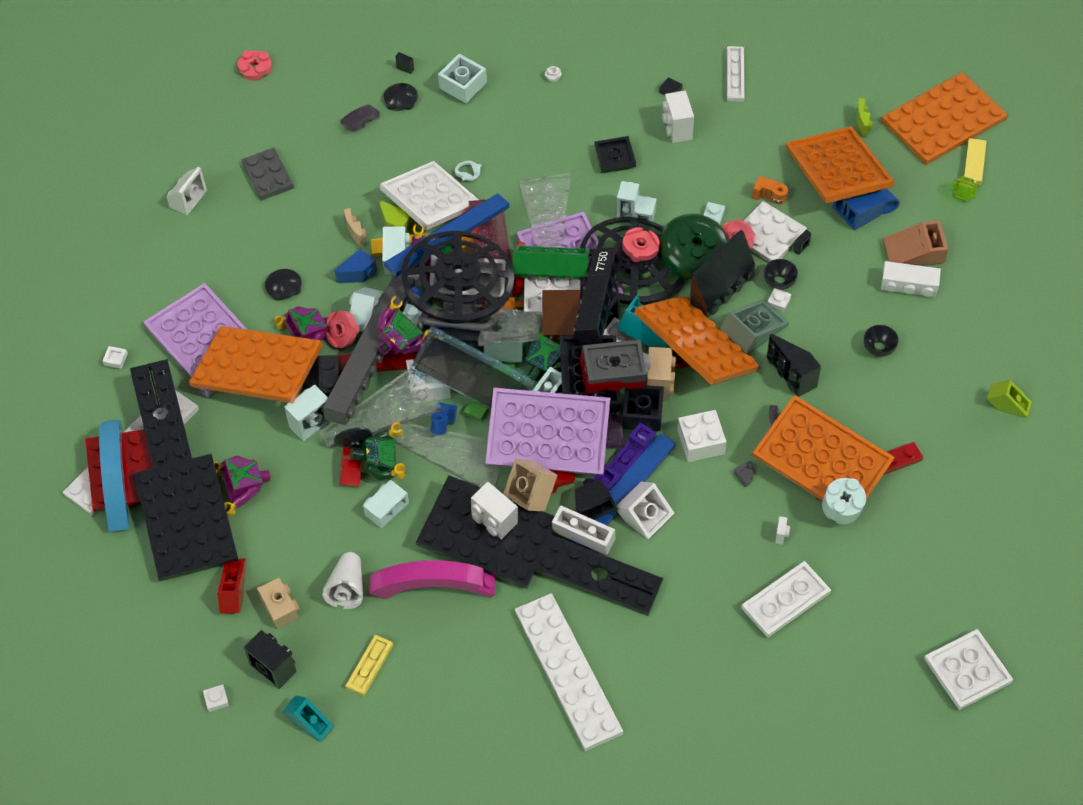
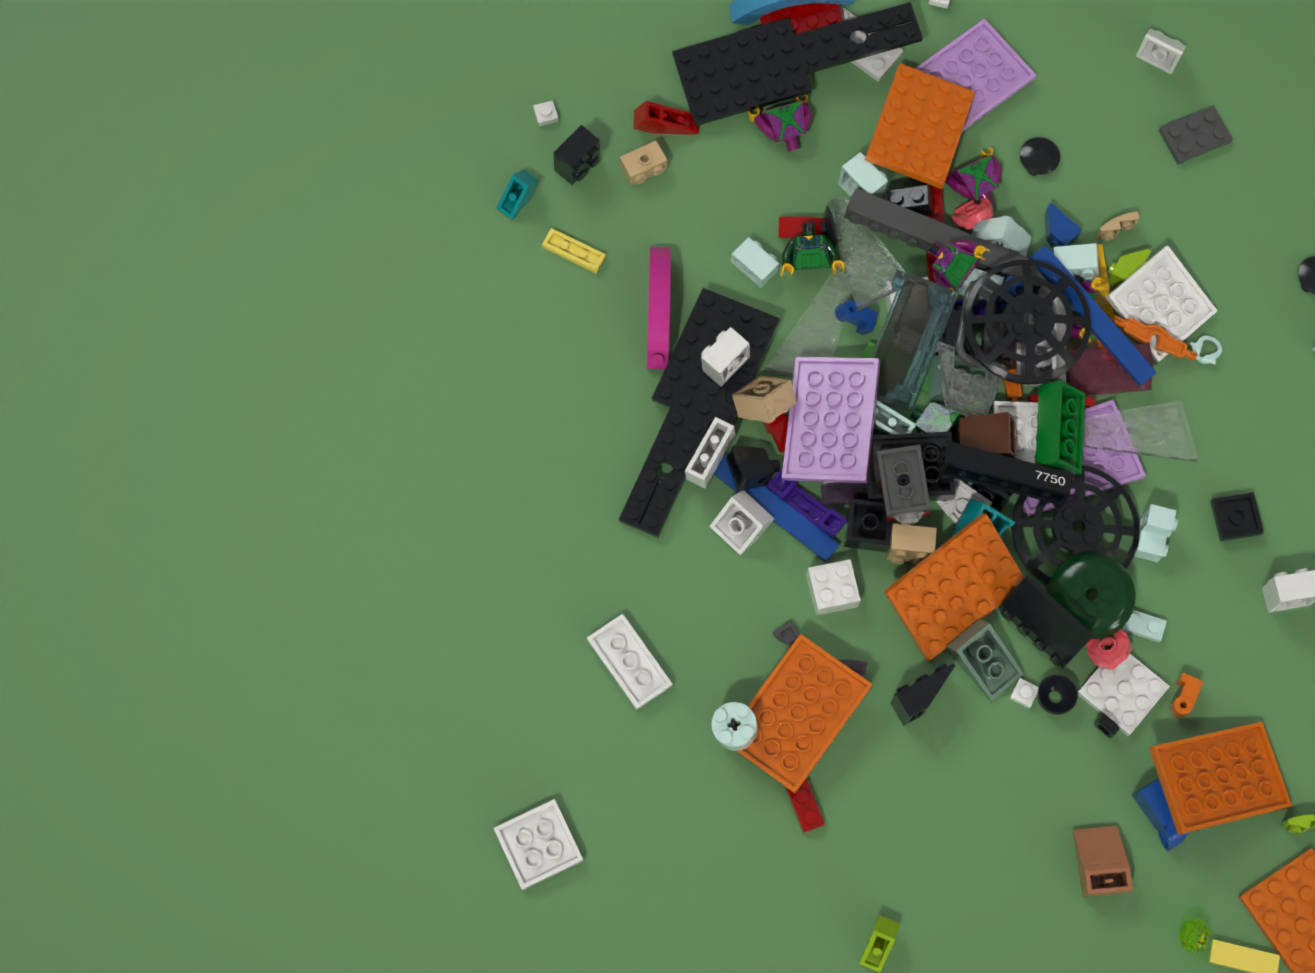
camera: 85 degrees right, 15 degrees up
white cone [323,552,363,609] -> none
clear purple slope [340,104,380,131] -> none
white plate [515,593,623,751] -> none
coral plate [622,227,659,262] -> none
white plate [775,516,790,544] -> none
black piece [864,325,899,356] -> none
white brick [881,261,941,297] -> none
none -> orange piece [1112,315,1198,361]

